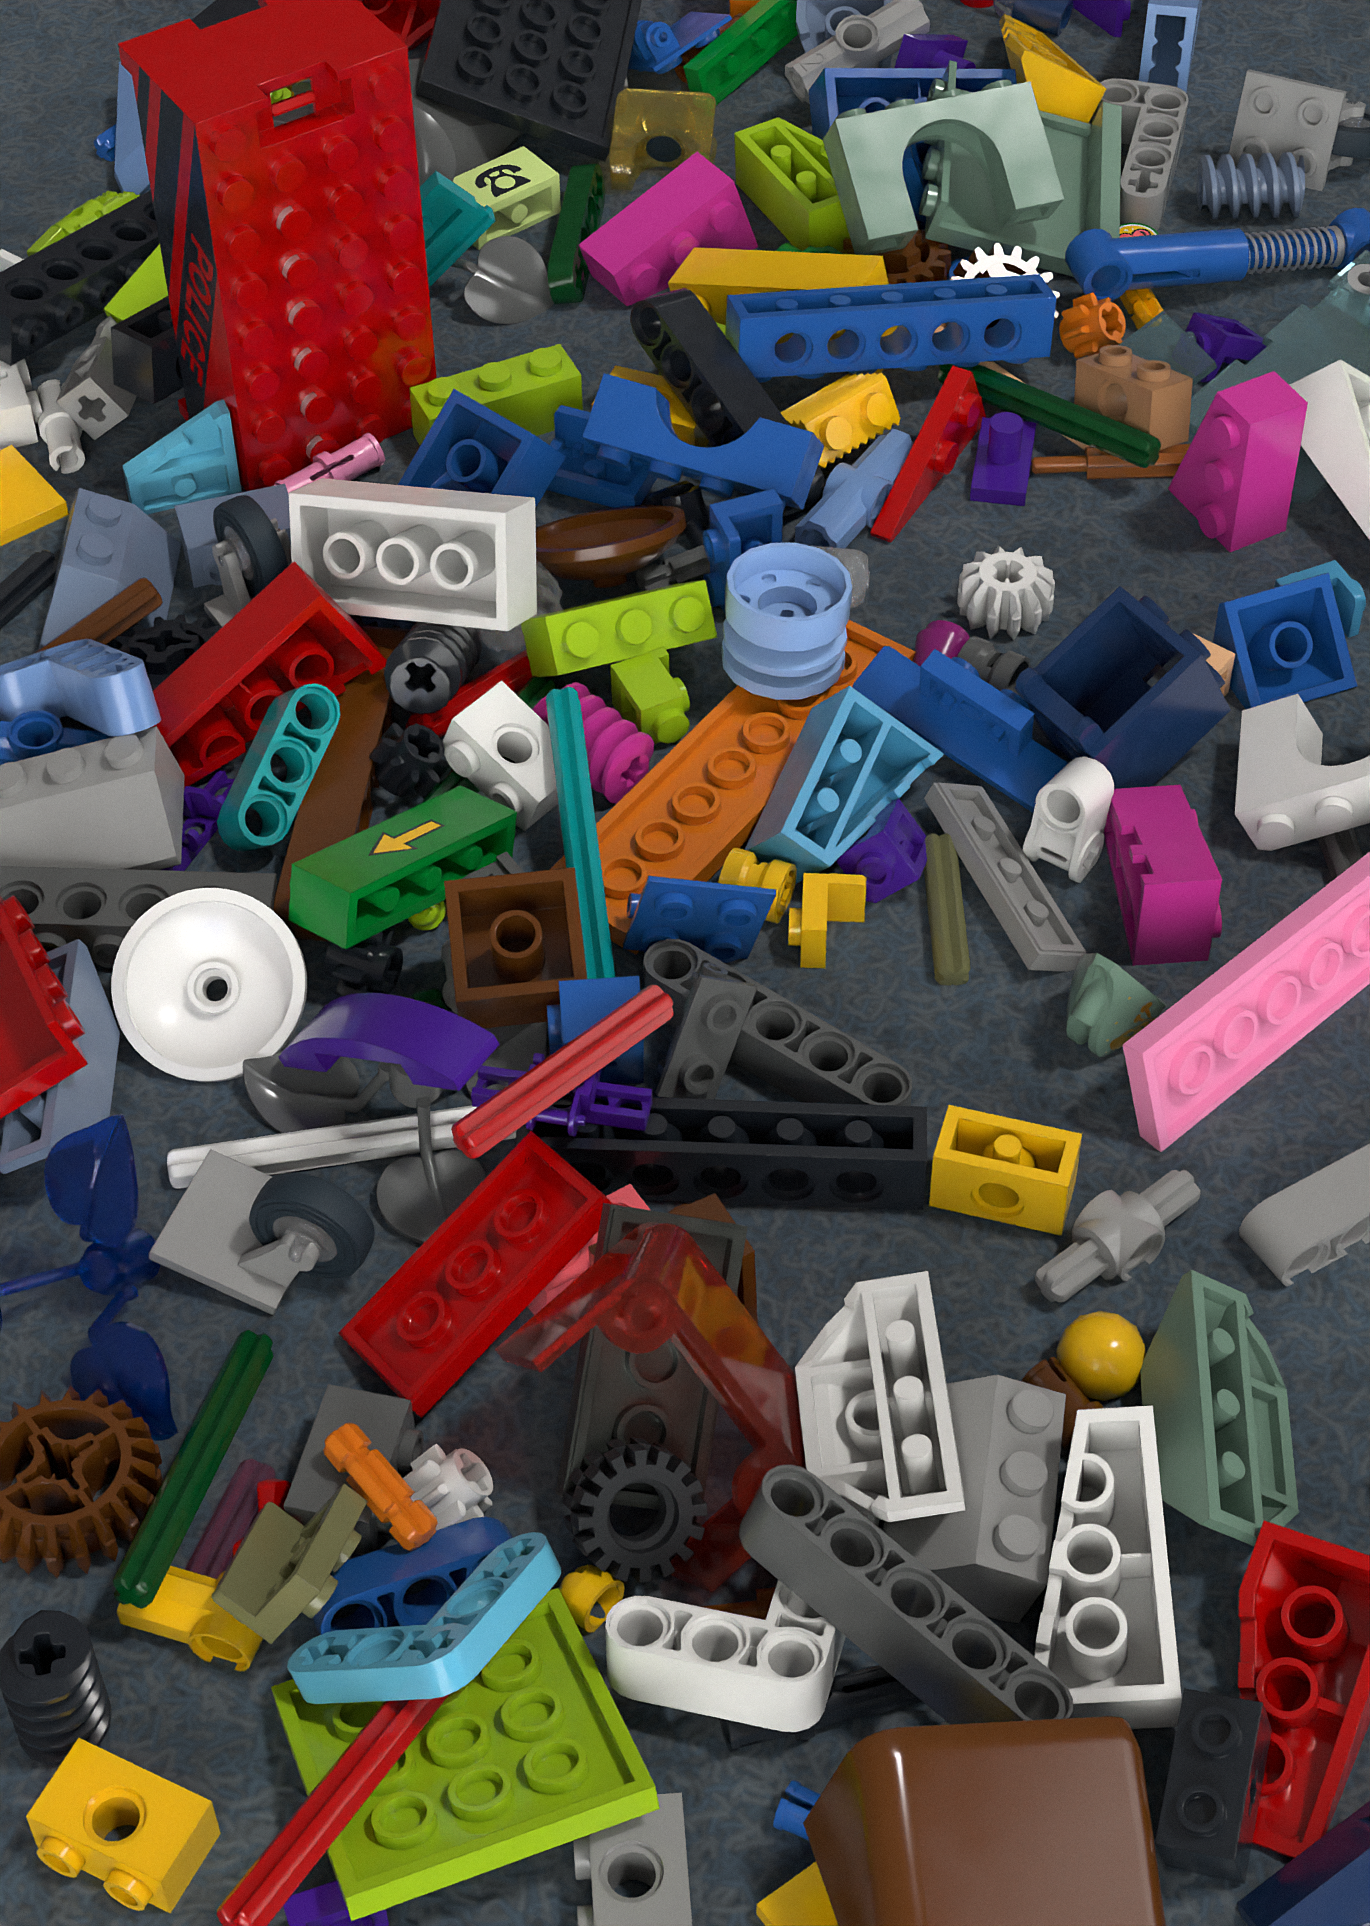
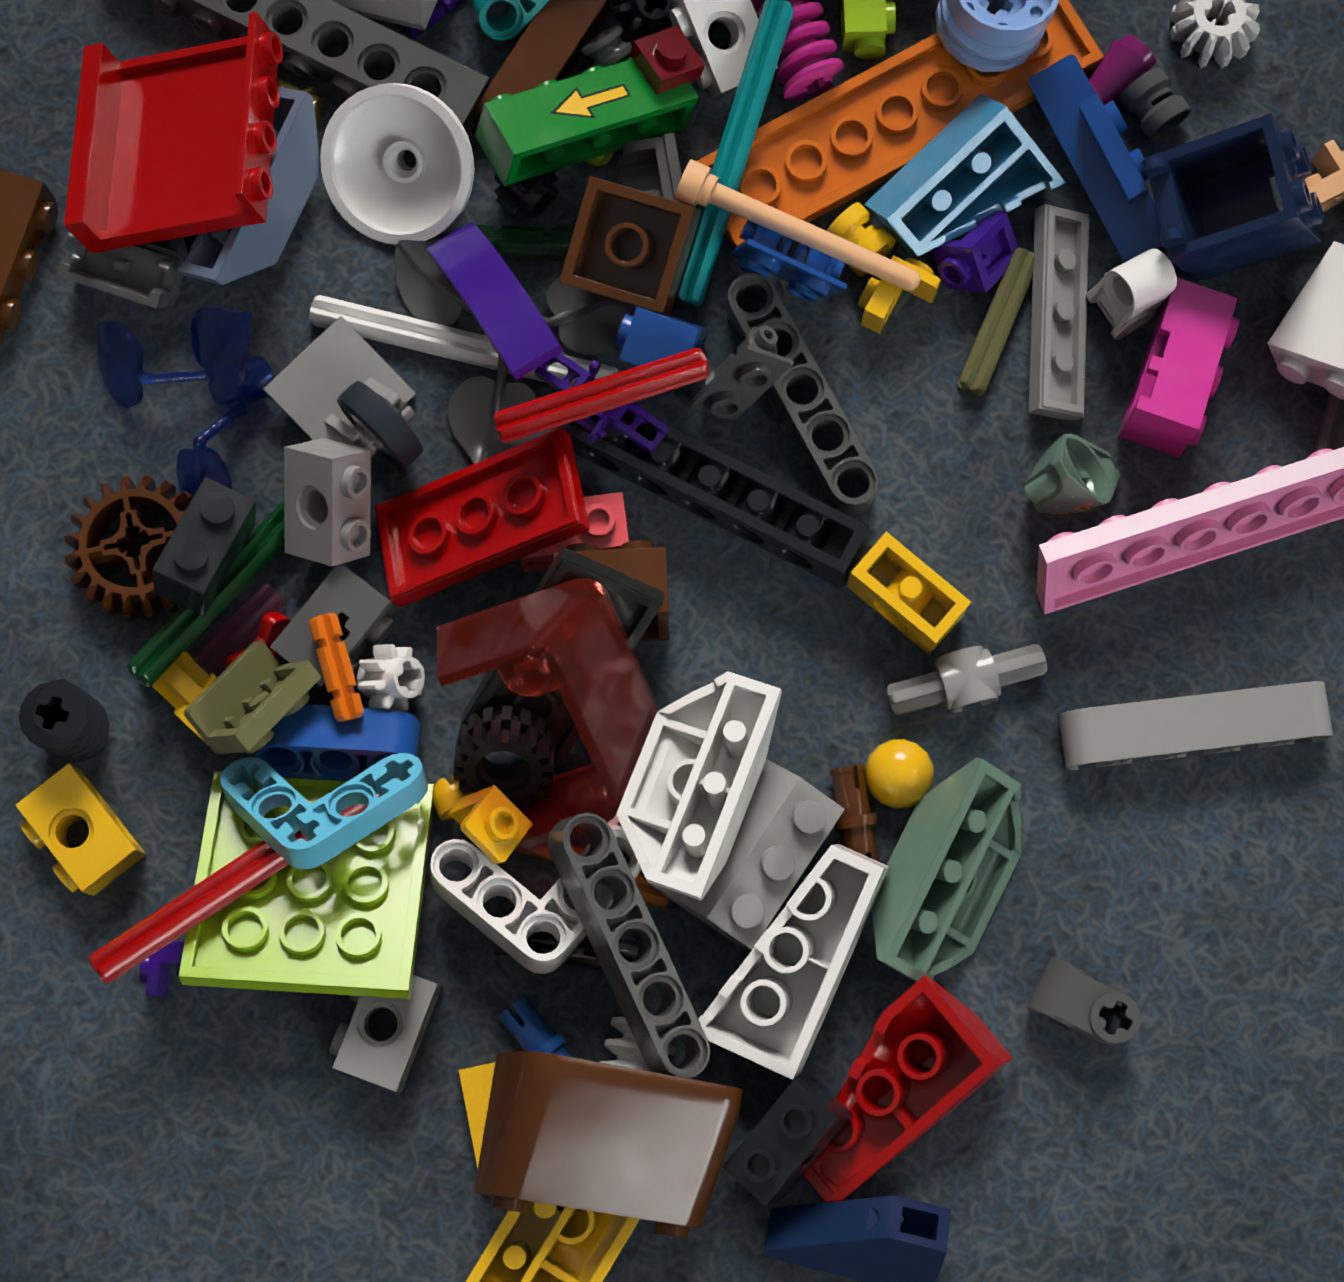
camera: 25 degrees right, 30 degrees up
none -> black brick [152,477,256,617]
none -> light grey brick [284,438,371,566]
none -> yellow bracket [449,785,533,864]
none -> dark grey bush [581,24,632,67]
none -> dark red plate [629,25,705,94]
none -> light nougat piece [674,159,920,290]

